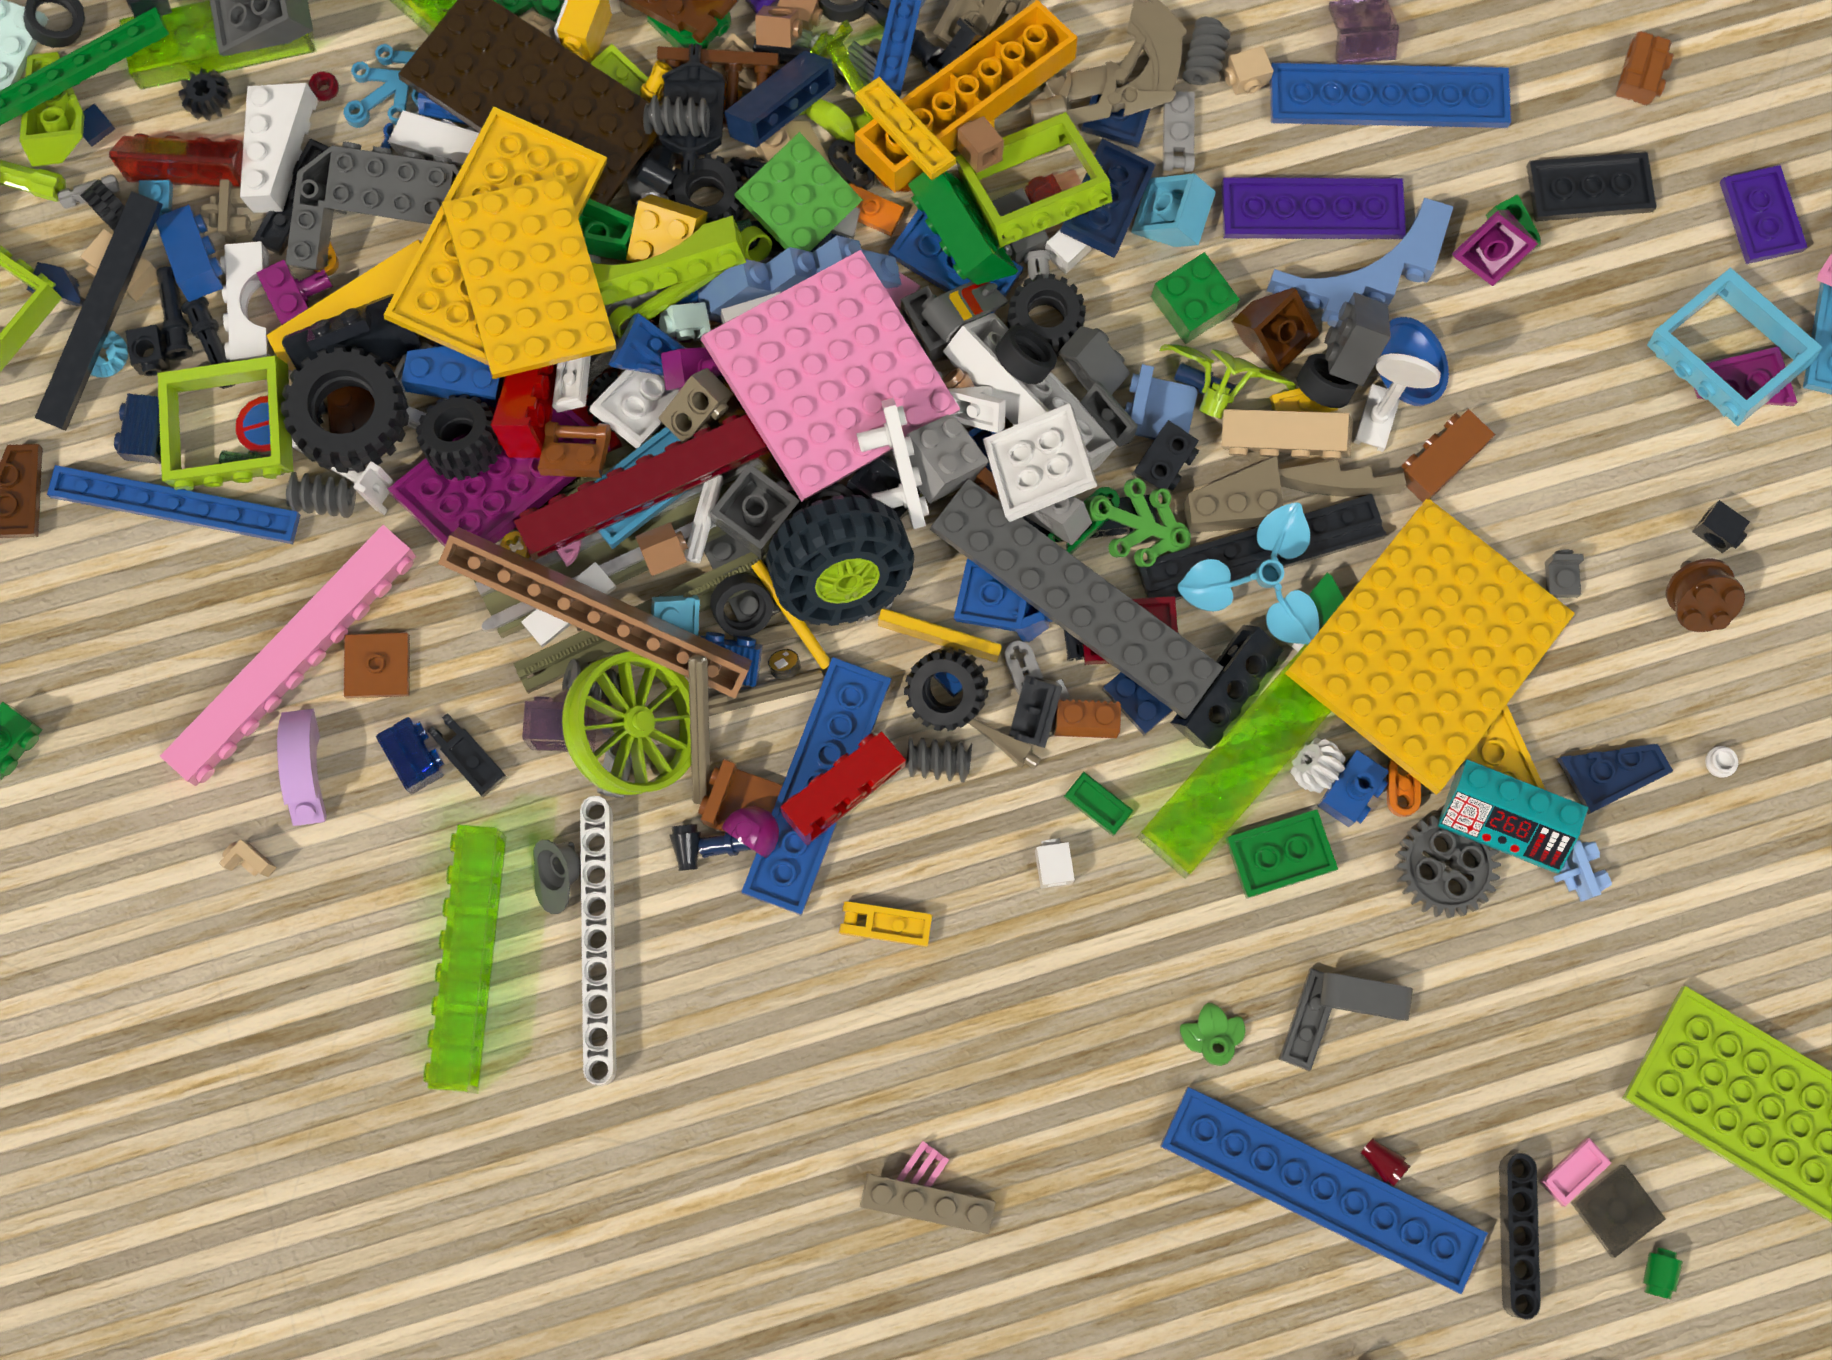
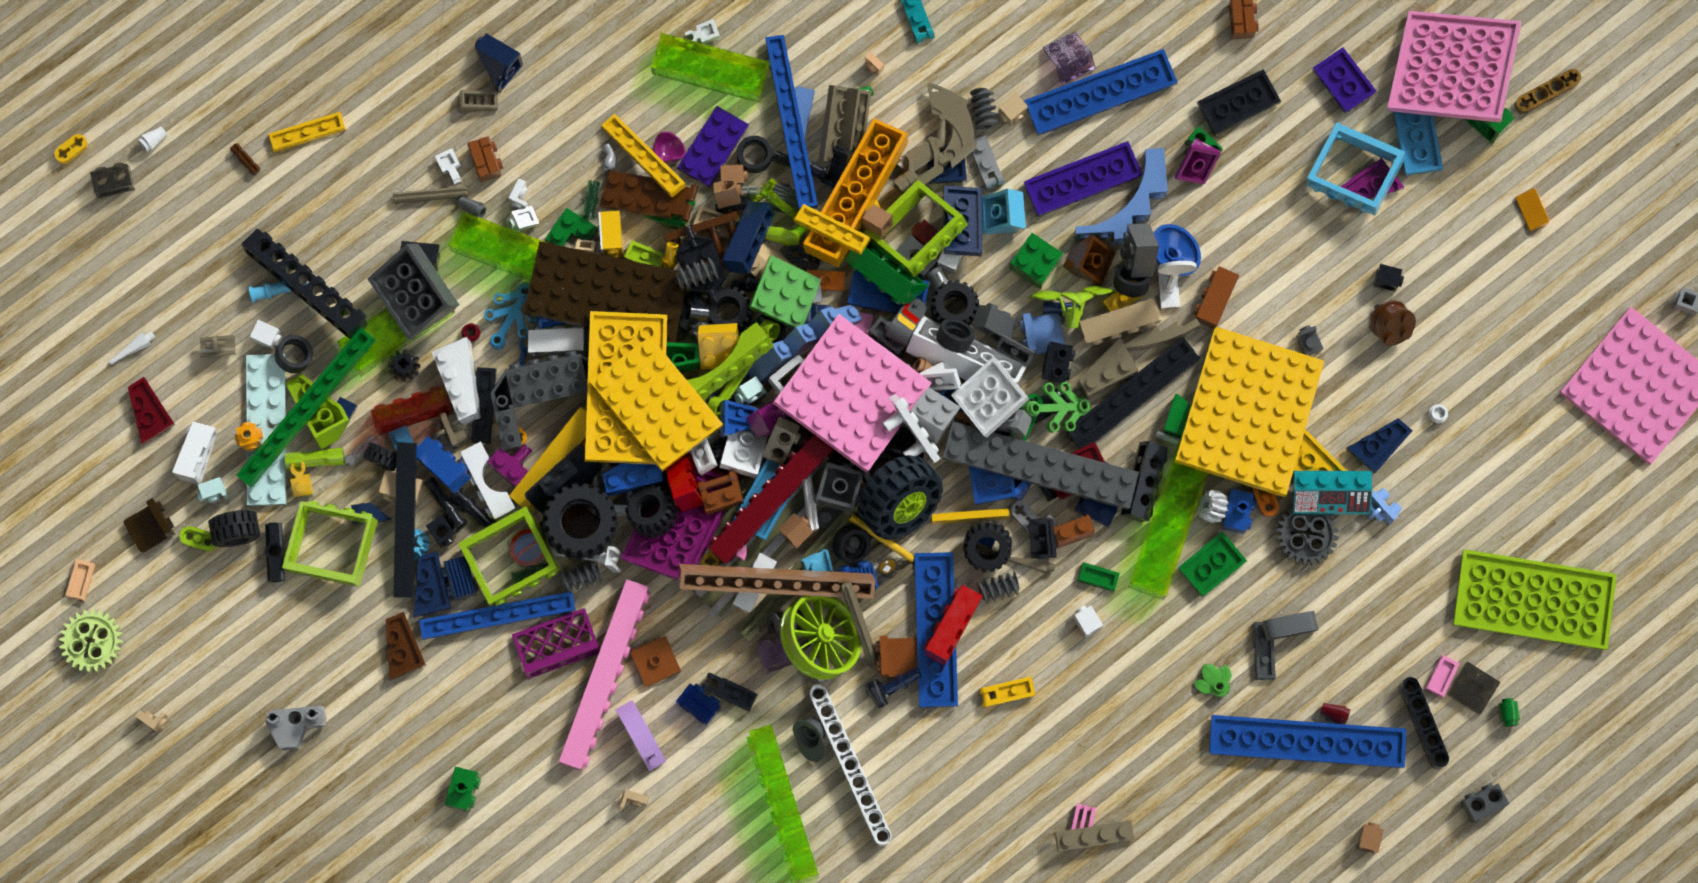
camera: 20 degrees left, 0 degrees up
magenta helmet [722,806,779,858] -> none
medium azure plant [1178,502,1319,645] -> none
none -> dark blue wing [413,552,452,618]
none -> magenta fence [512,608,600,680]

